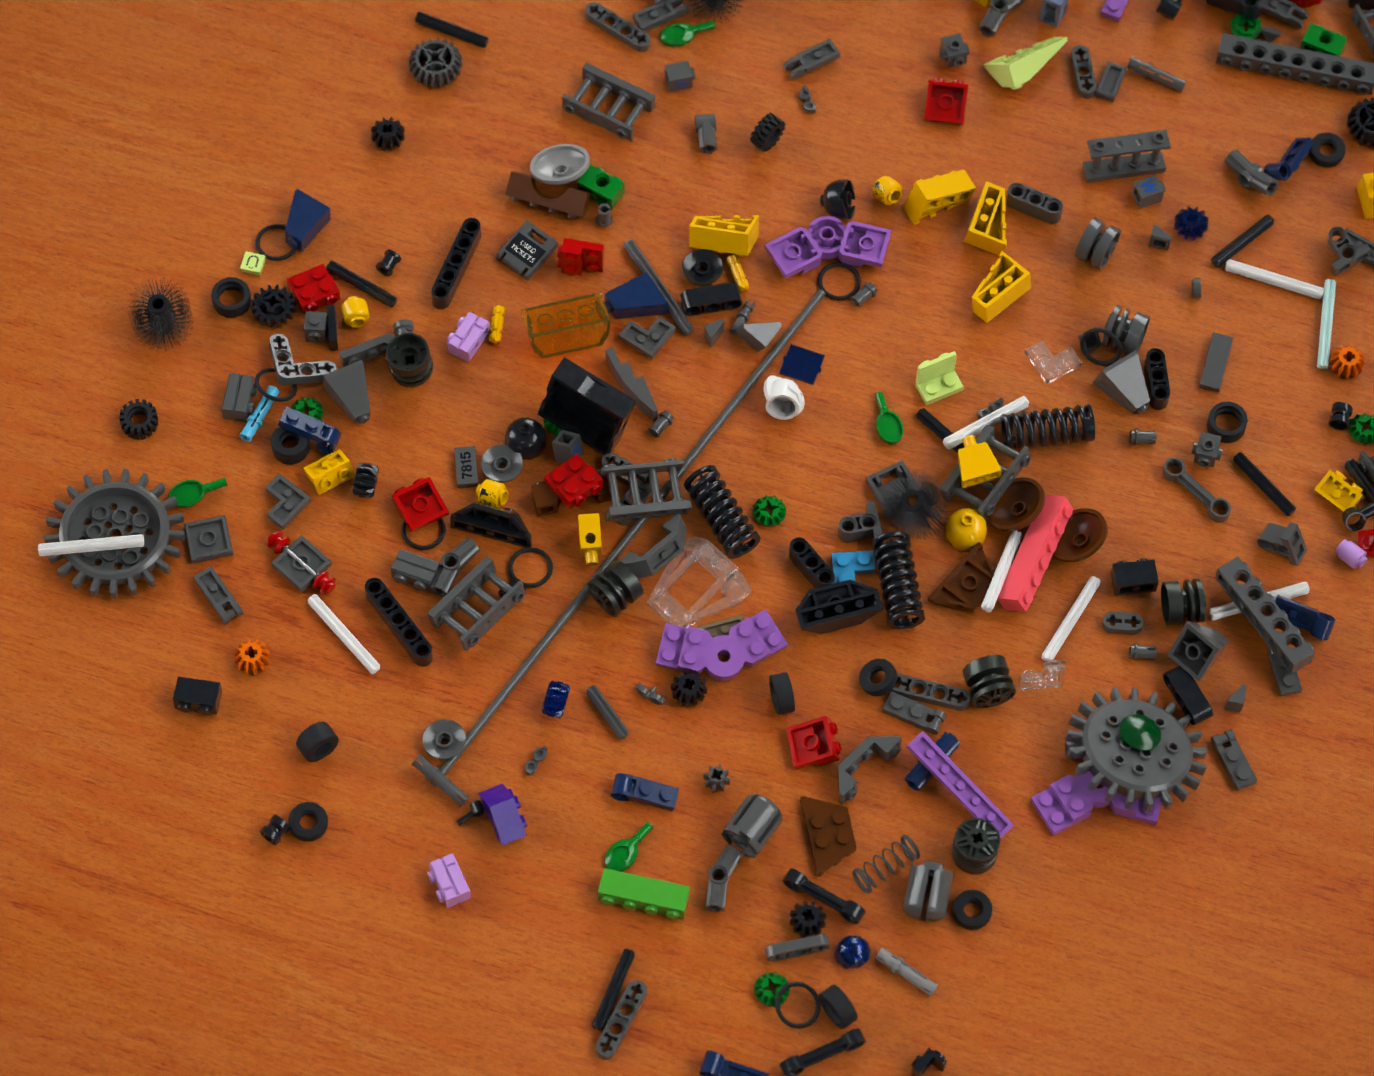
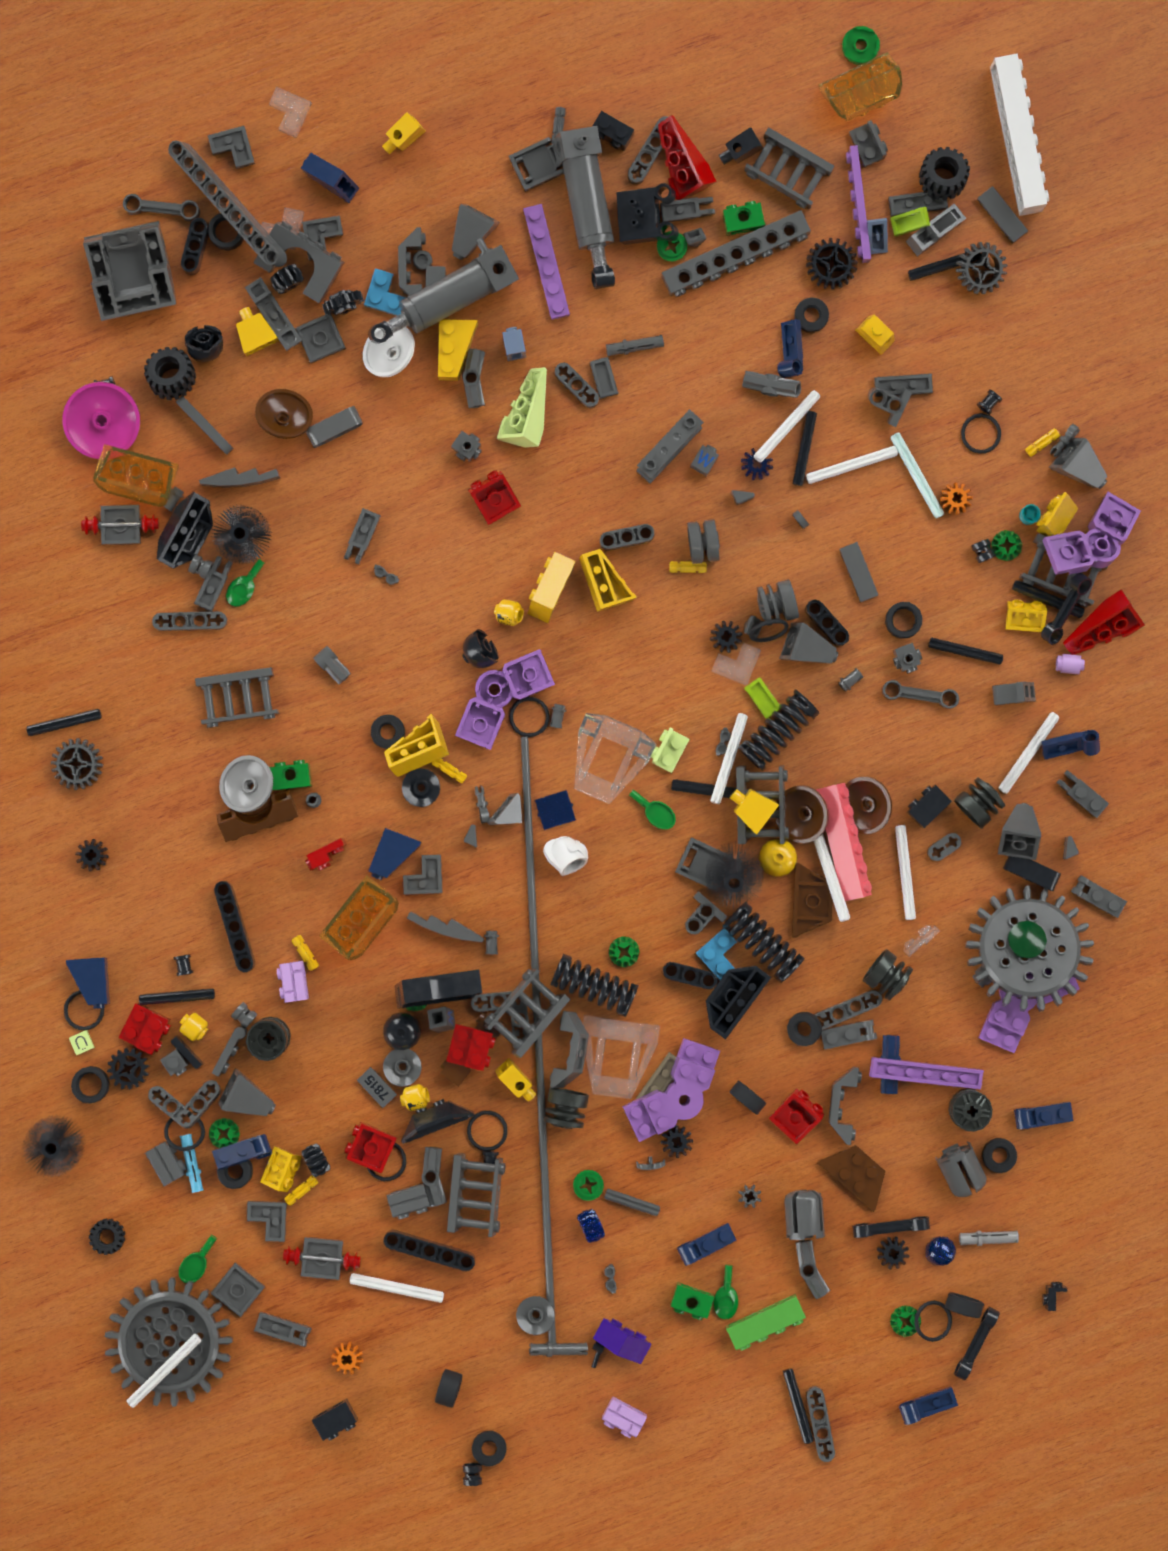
camera: 35 degrees left, 25 degrees up
dark grey container [496,220,559,280] -> none
dark grey axle [624,239,693,336] -> none
dark grey brick [665,61,695,92] -> none
black beam [680,282,742,316] -> none
black tyre [750,113,786,152] -> none
dark grey beam [765,934,830,962] -> none
dark grey piece [852,834,920,894] -> none
yellow wedge [972,251,1031,323] -> none
dark grey pin [1129,643,1157,660] -> none
dark grey brick [1215,557,1315,674] -> none
none -> yellow axle [284,1175,318,1206]
none -> black tyre [371,714,405,749]
none -> green gear [573,1170,604,1201]
none -> clear windscreen [574,713,657,804]
none -> yellow axle [669,561,707,573]
none -> green brick [670,1282,715,1320]
none -> black gear [710,621,743,653]
none -> lime tile [744,677,780,719]
none -> white axle [754,390,820,463]
none -> dark blue plate [1014,1102,1073,1129]

